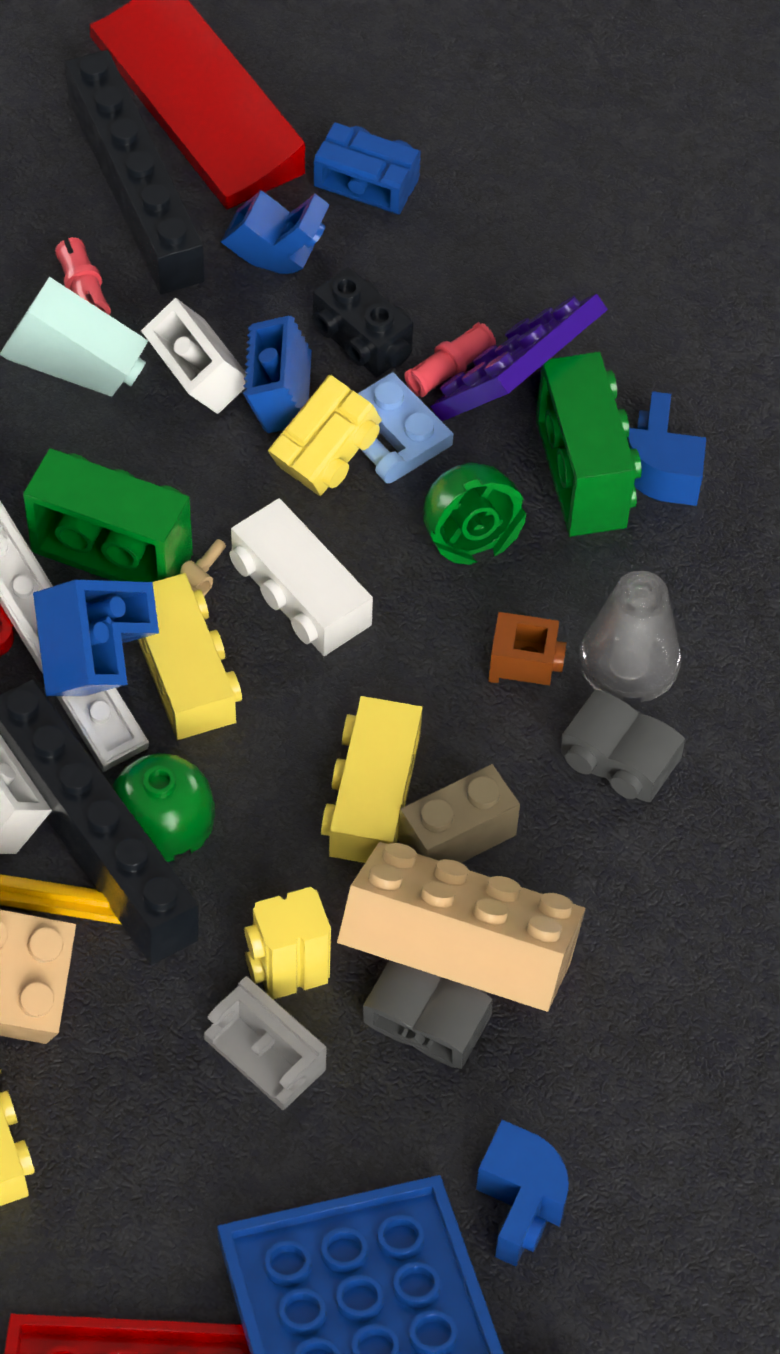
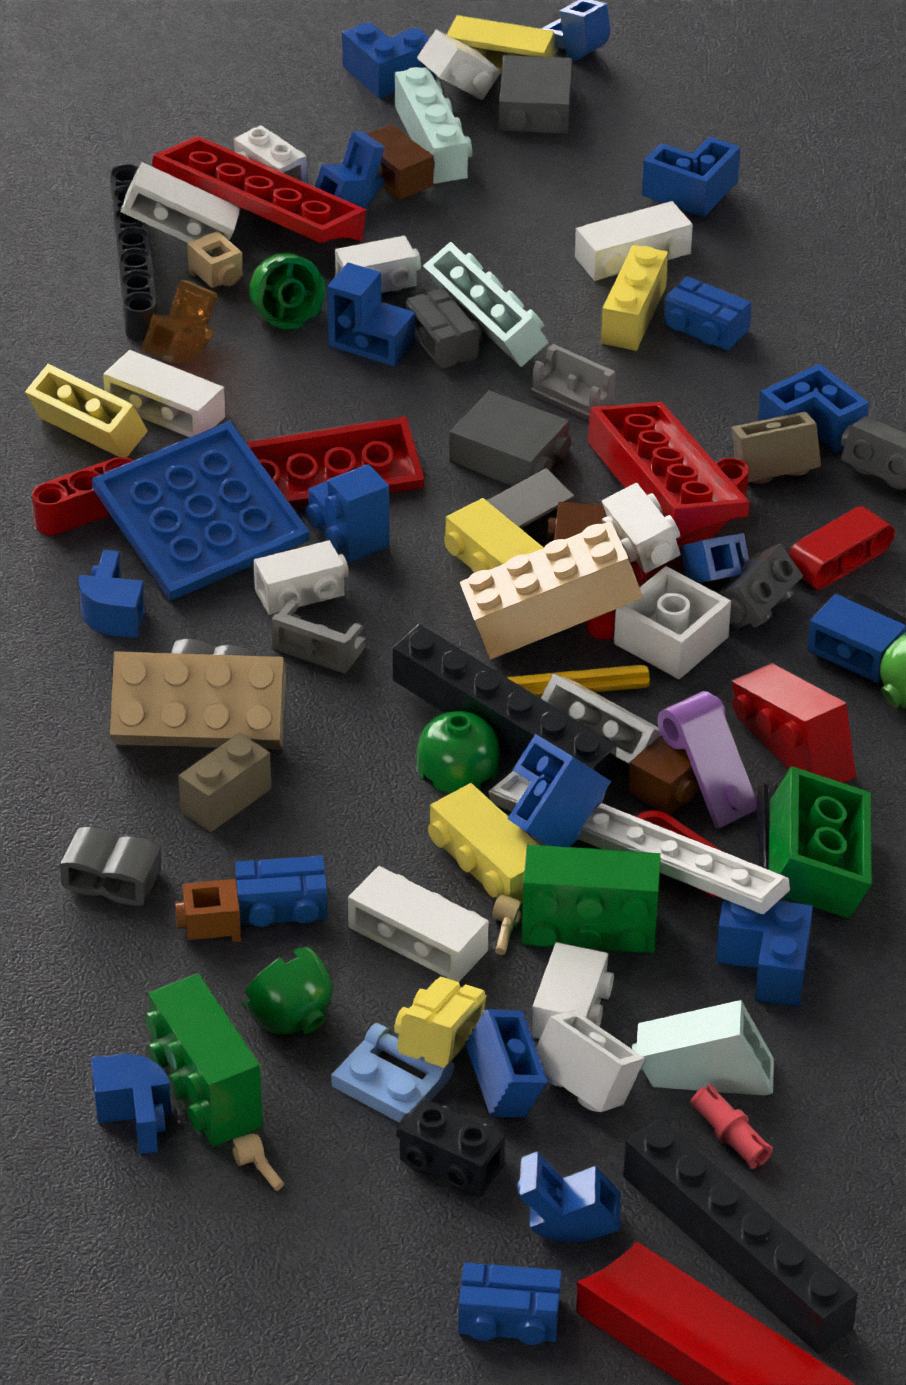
camera: 165 degrees right, 15 degrees down
light yellow brick [244,887,331,1000] -> none
light yellow brick [321,696,423,863] -> none
coral pin [404,322,496,398] -> none
dark purple plate [430,294,608,421] -> none
clear cone [580,571,682,702] -> none
none -> blue brick [235,856,328,927]
none -> white brick [254,540,349,615]
none -> blue brick [306,464,390,563]
none -> white brick [532,942,614,1039]

